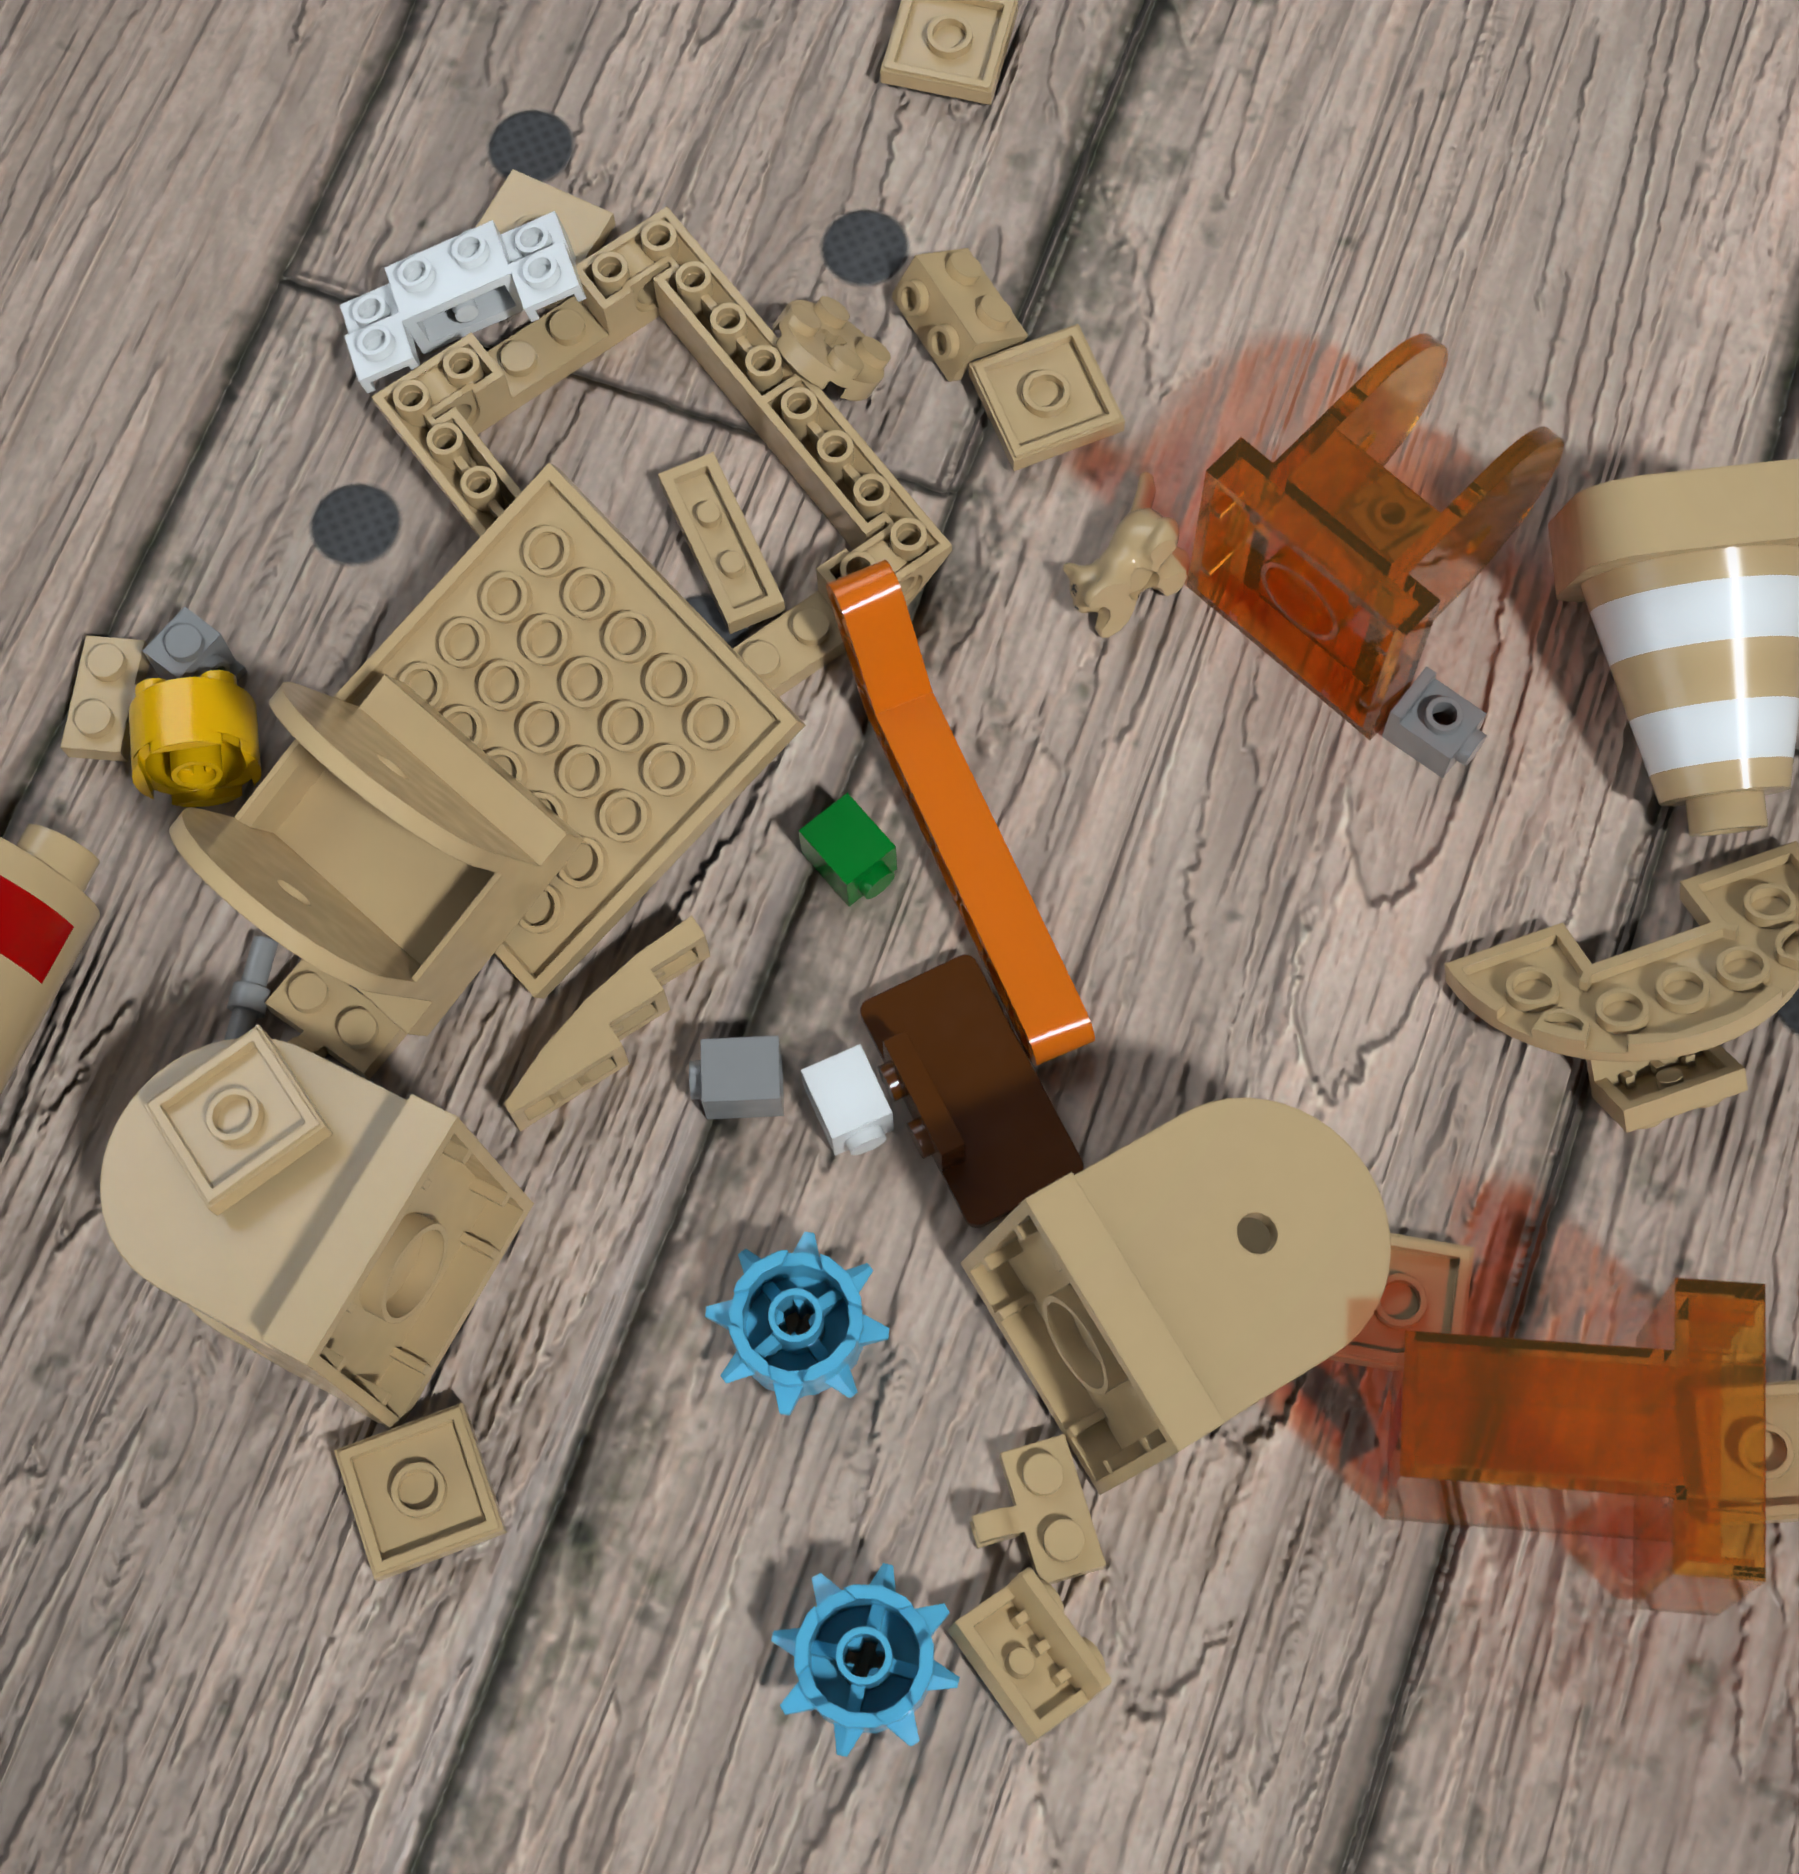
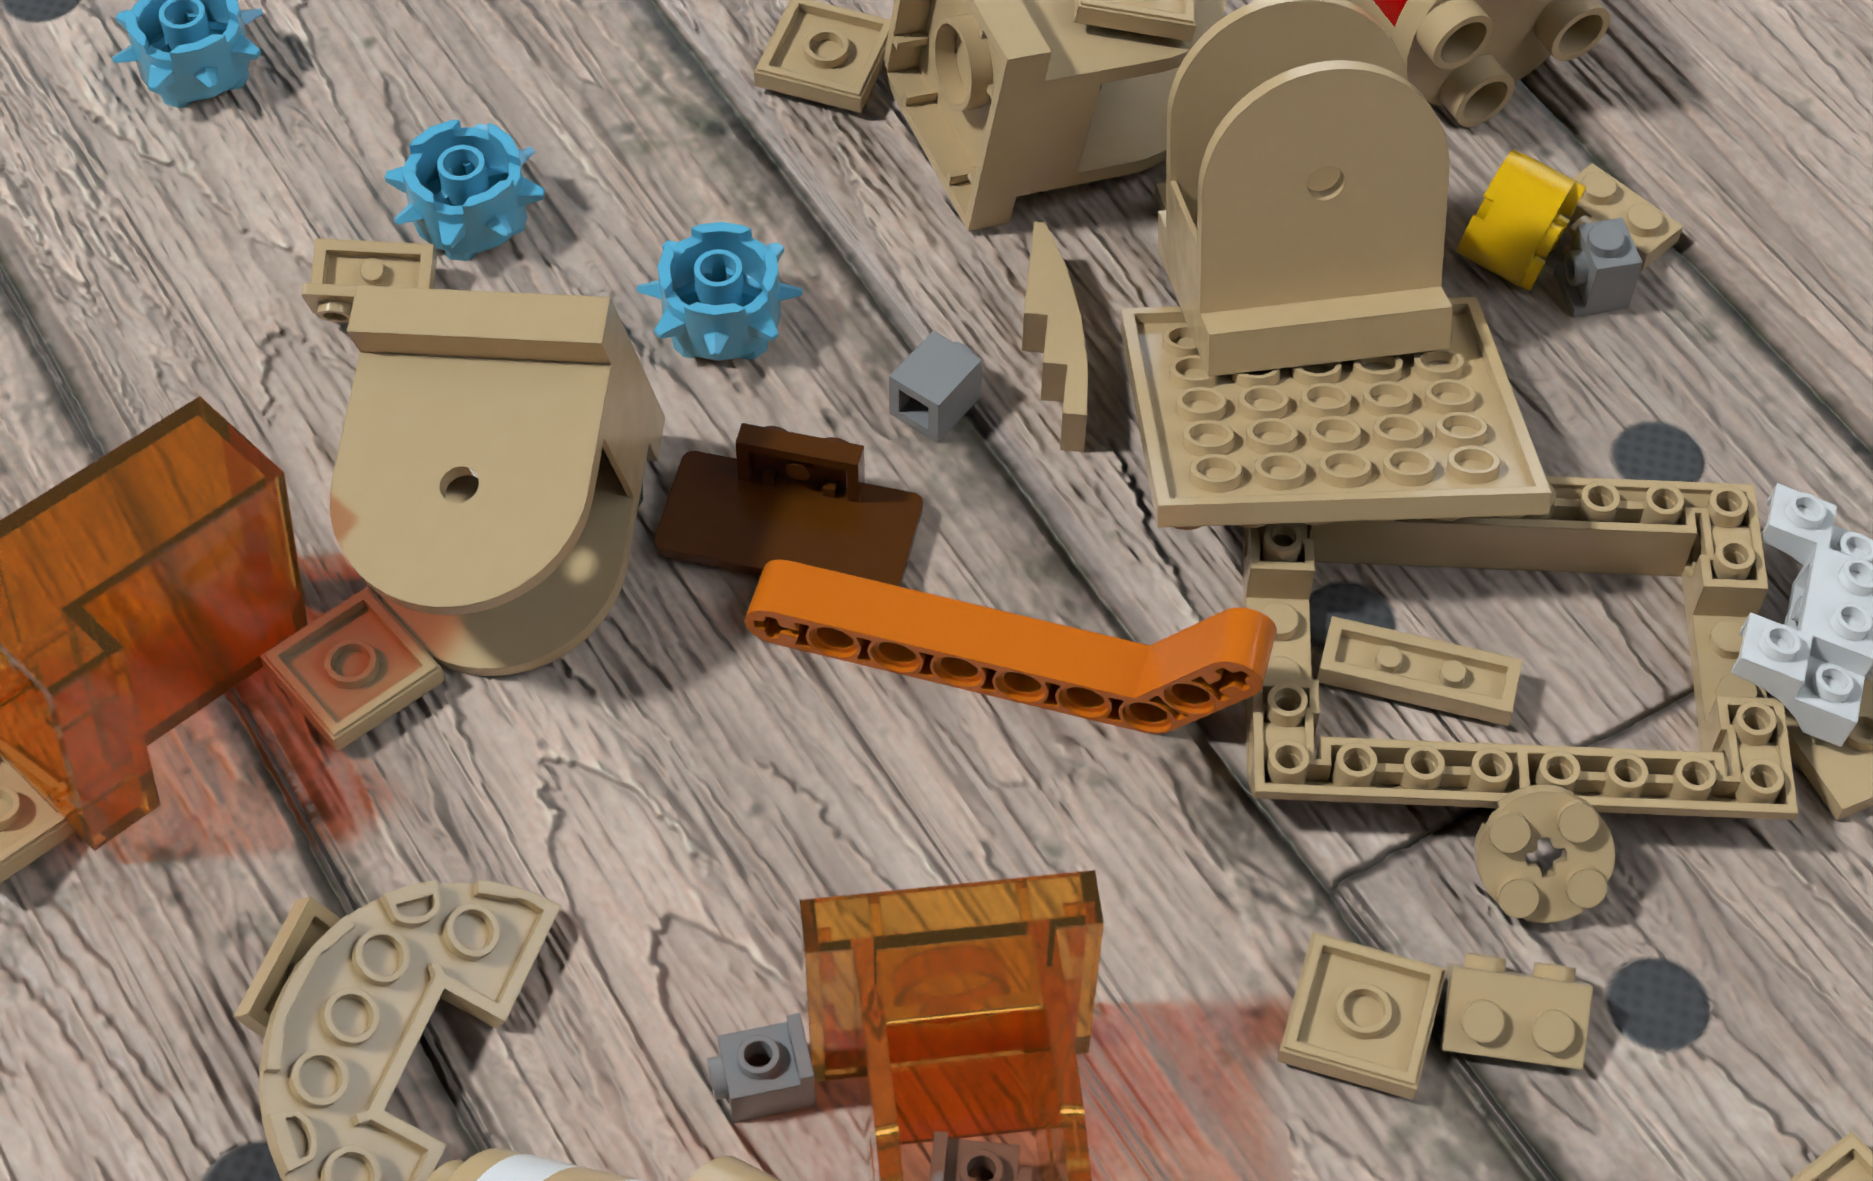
camera: 125 degrees right, 15 degrees down
green brick [798,792,897,907] -> none
white brick [801,1044,894,1156] -> none
tan animal [1063,472,1190,638] -> none

